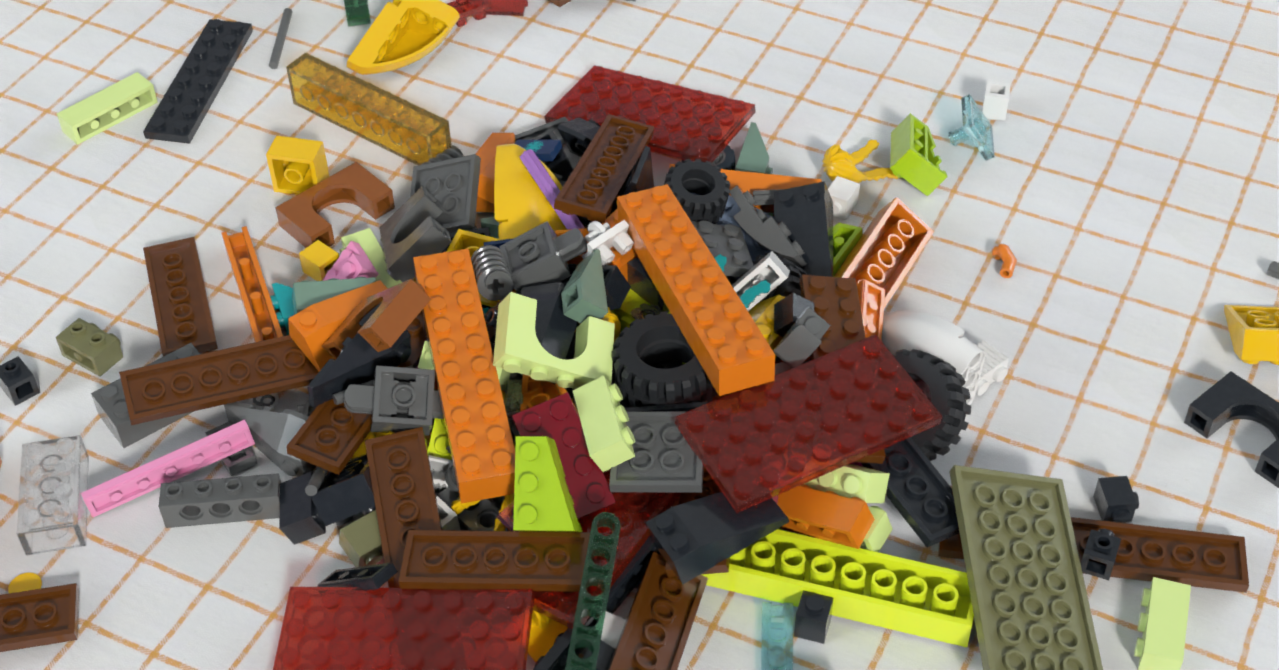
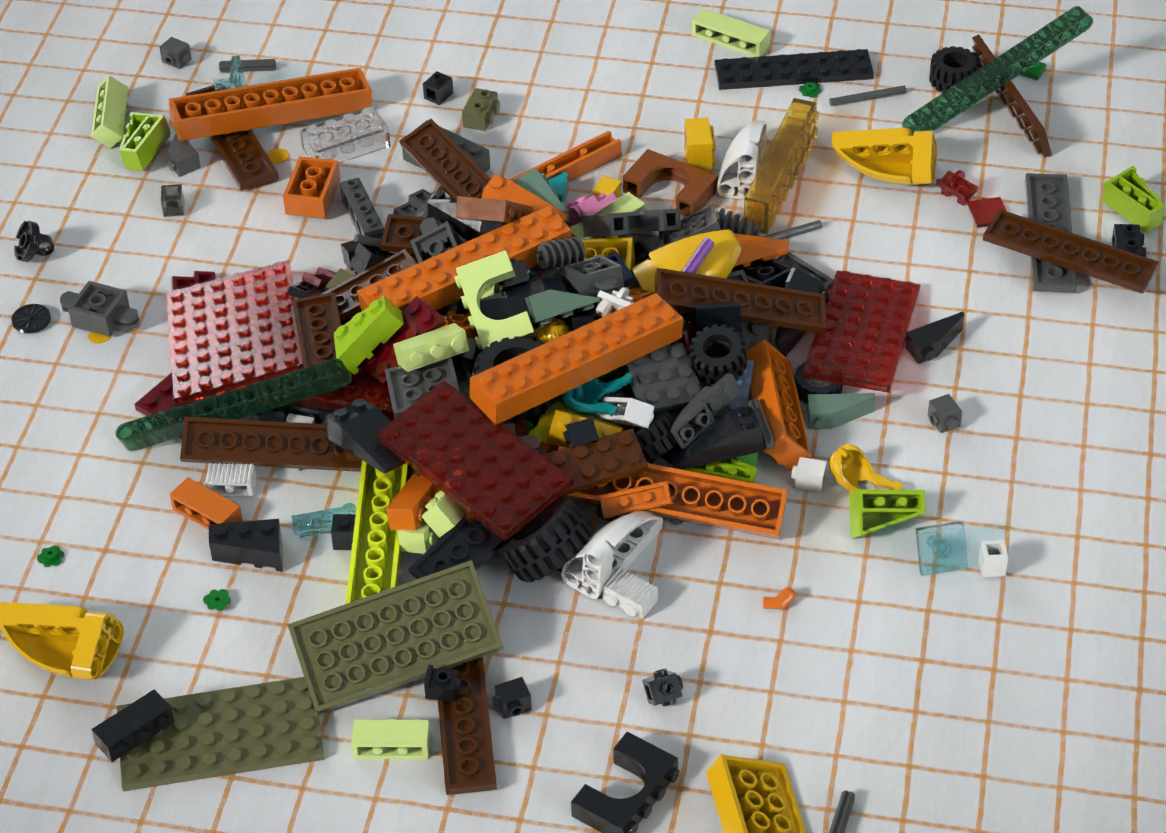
camera: 75 degrees right, 0 degrees up
bright pink tile [81,420,255,517] -> none
reddish brown plate [143,237,218,357] -> none
dark blue tile [515,140,562,161] -> none
dark grey slope [773,307,831,370] -> none
none -> orange brick [283,156,341,219]
none -> dark red slope [302,267,336,288]
none -> black brick [642,668,683,706]
none -> white panel [717,120,767,199]
none -> dark grey bar [763,220,822,239]
none -> green plant [799,82,821,98]
none -> black slope [905,311,965,364]
none -> dark grey brick [928,394,962,433]

